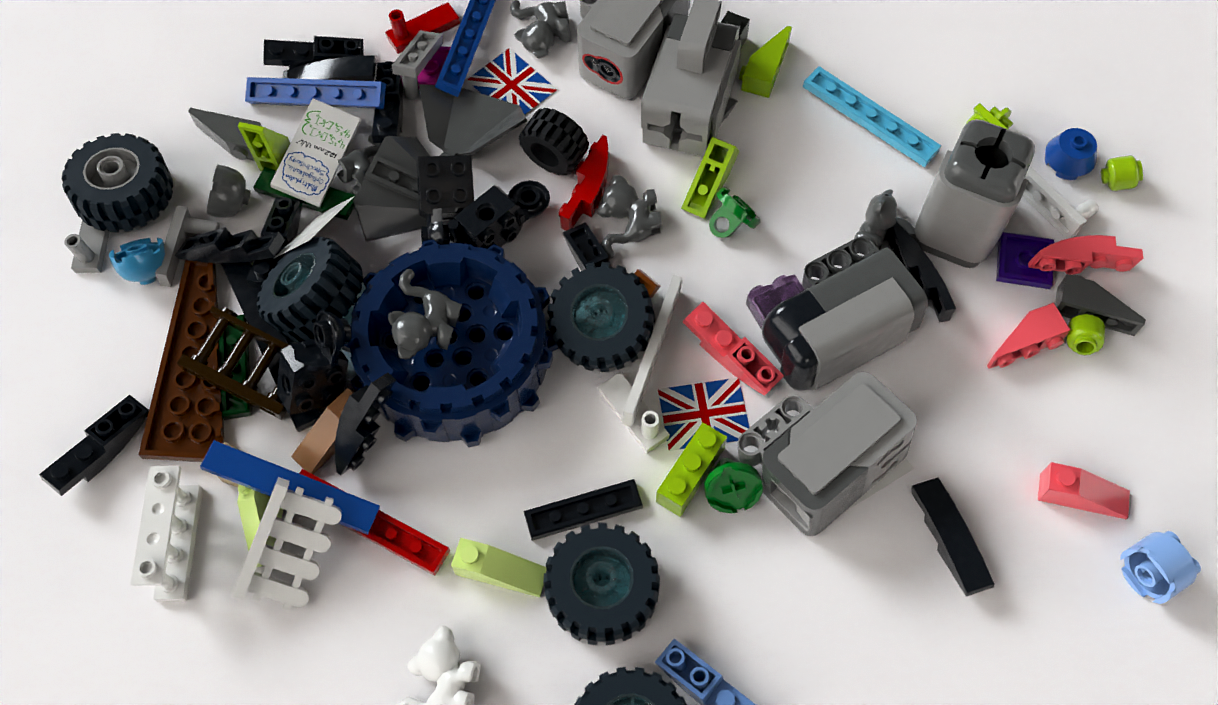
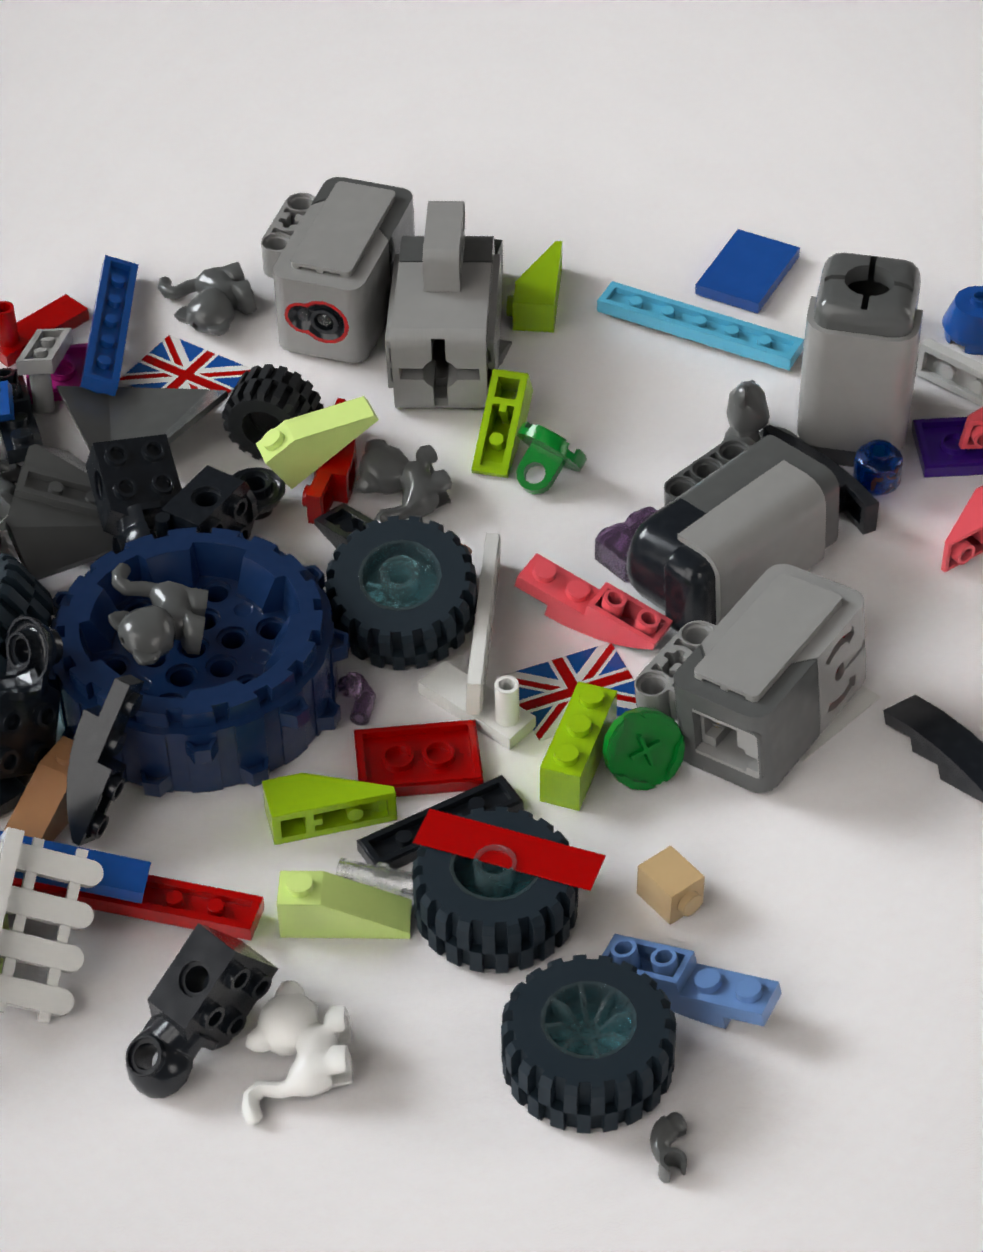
camera: 15 degrees left, 20 degrees down
none -> black brick [125,923,278,1098]
none -> yellowish green slope [256,396,379,489]
none -> lime slope [262,773,397,845]
none -> clear pin [336,858,413,898]
none -> clear purple arm [337,672,376,726]
none -> red tile [354,720,484,797]
none -> red sticker [413,809,606,891]
none -> tan brick [637,845,705,925]
none -> blue tile [695,229,800,313]
none -> clear blue head [853,439,903,496]

